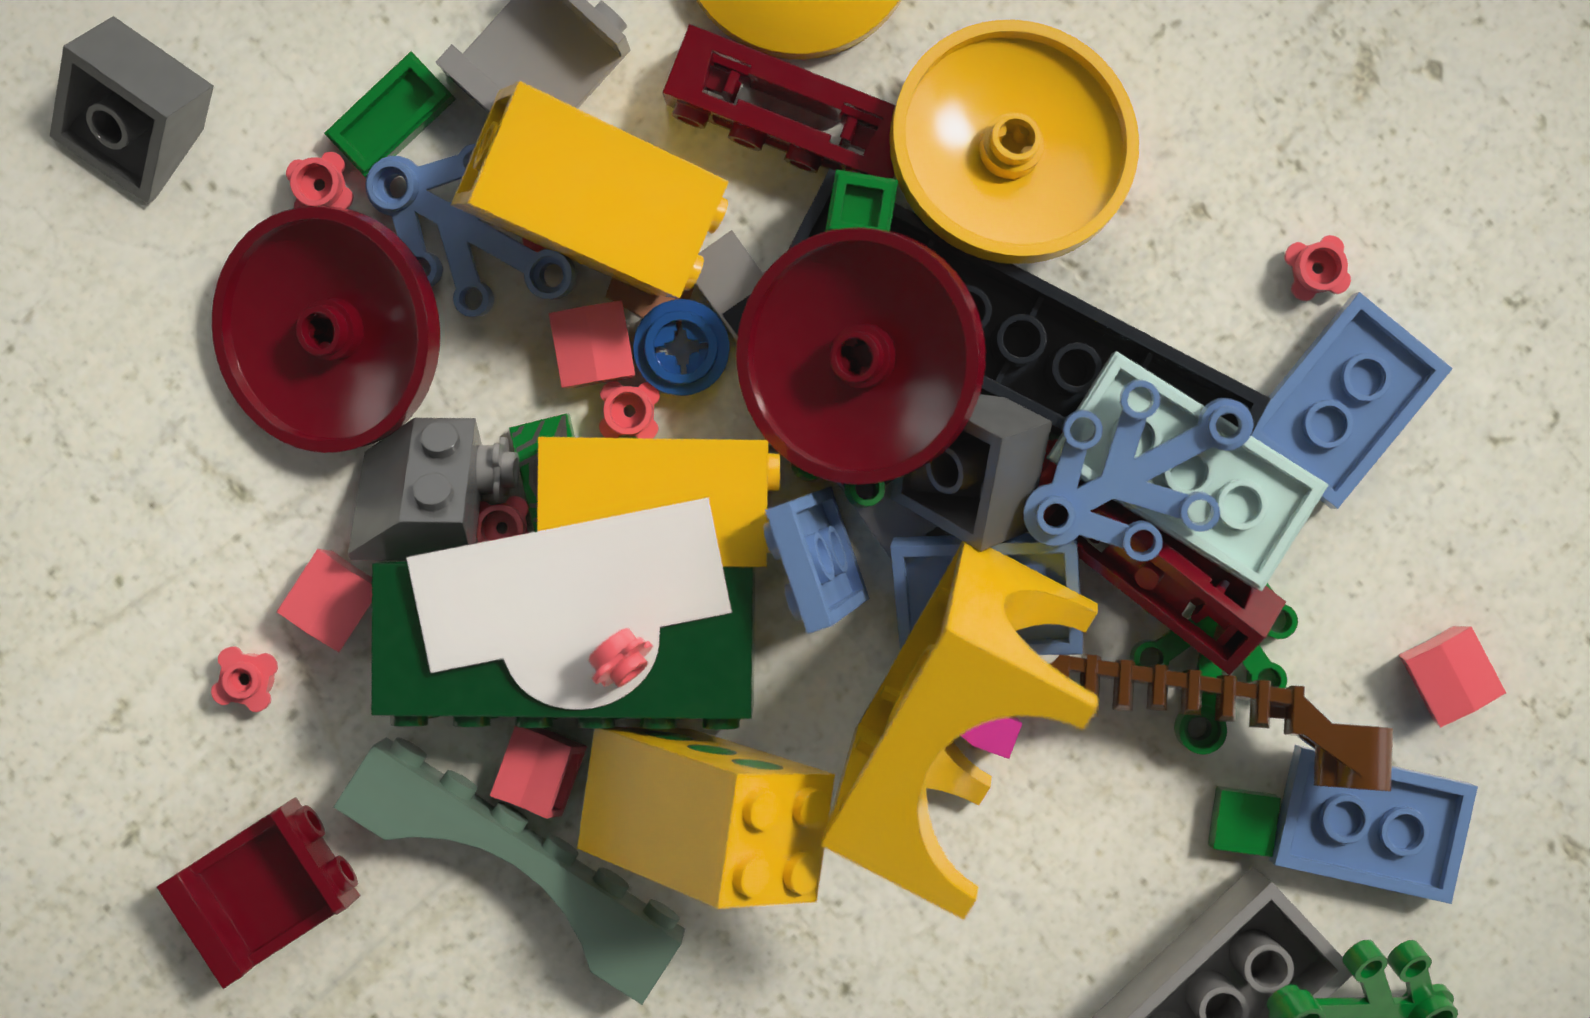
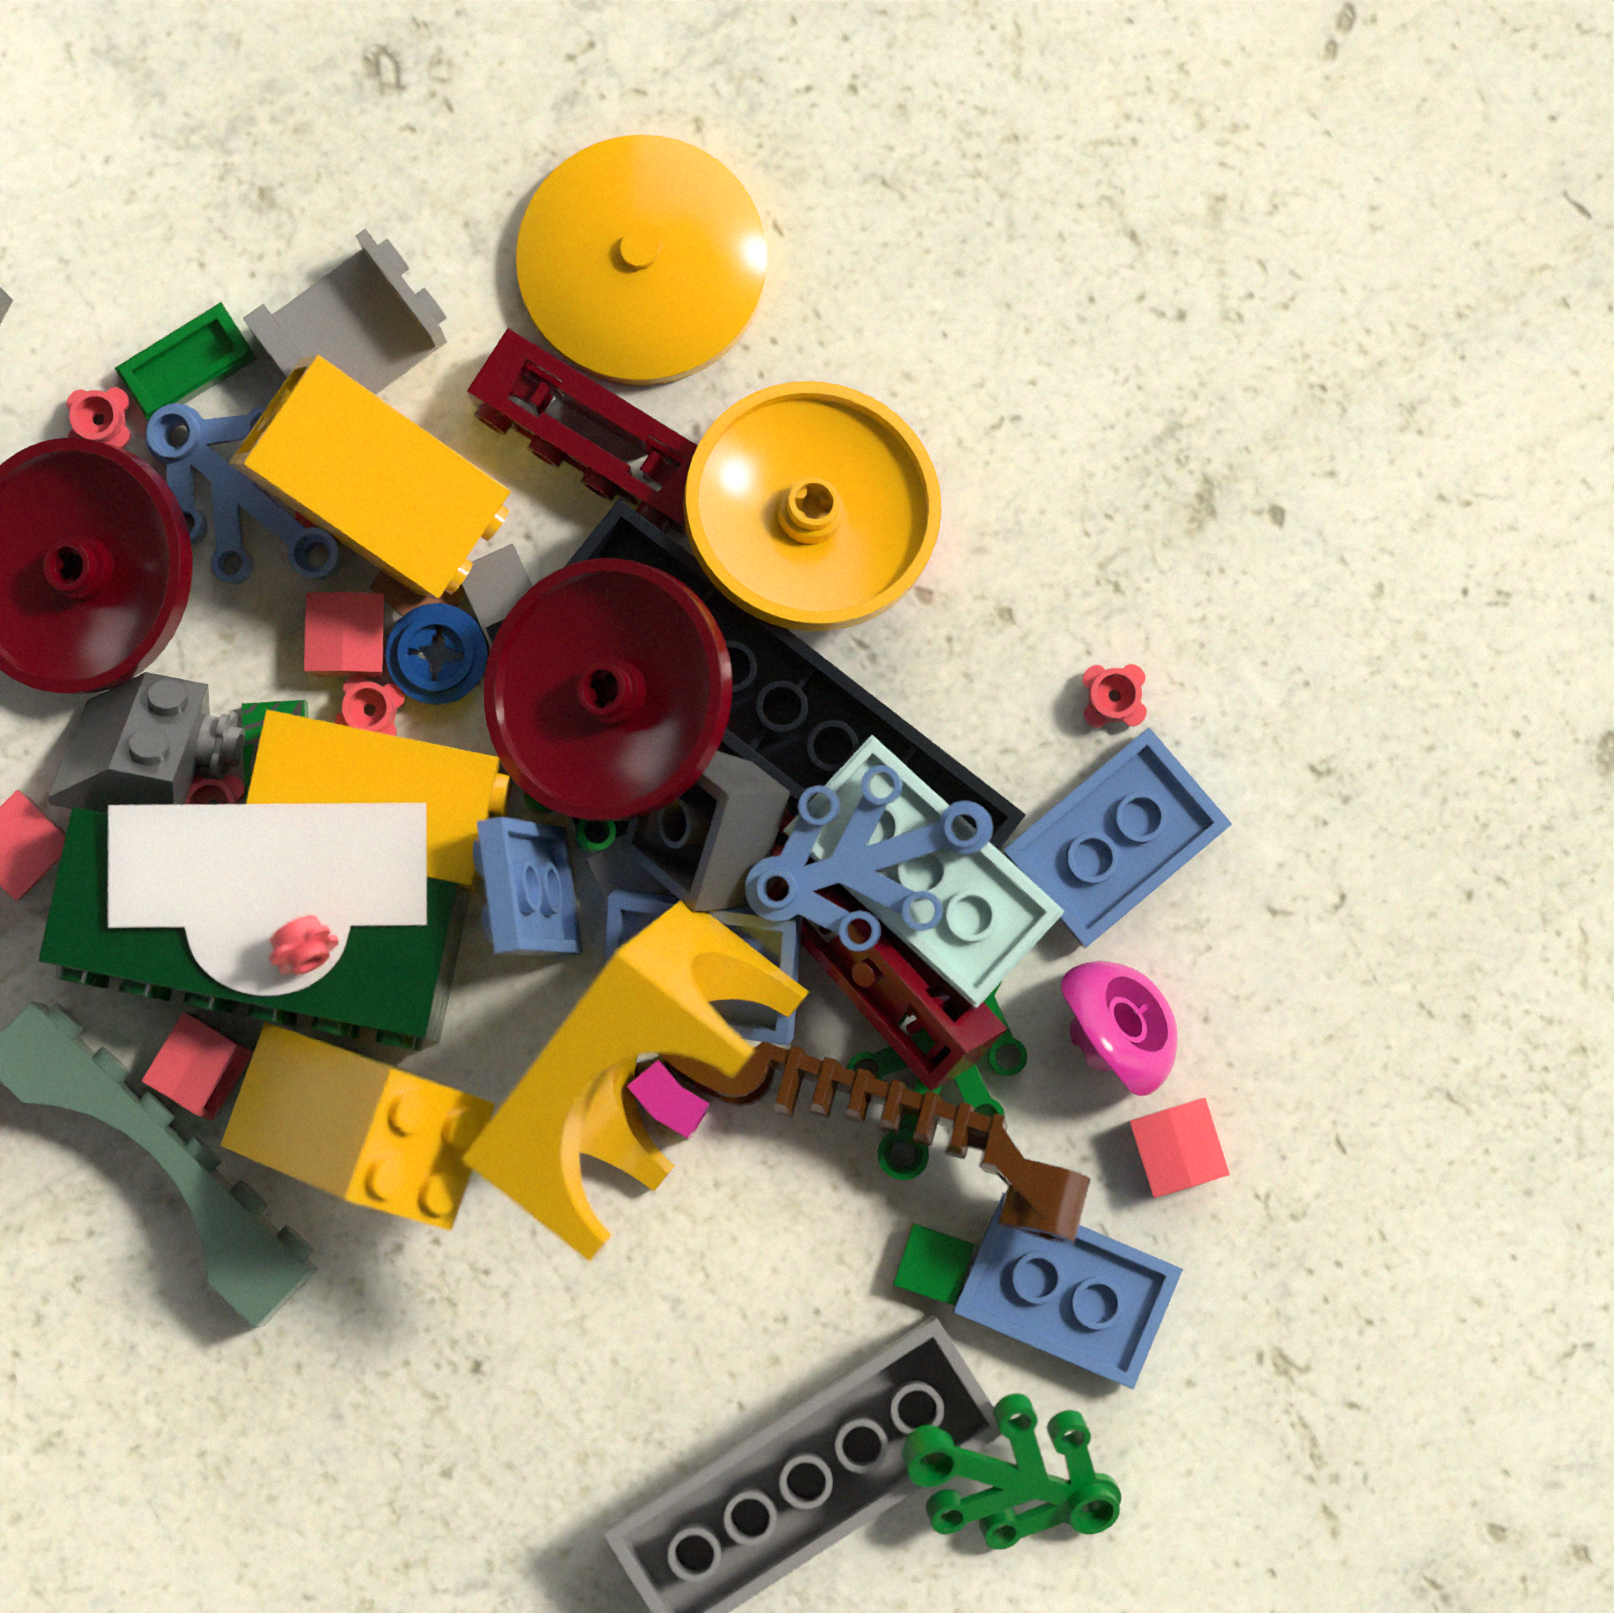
camera: 15 degrees right, 5 degrees down
green tile [826,170,898,232] -> none
none -> dark pink hat [1061,961,1178,1096]

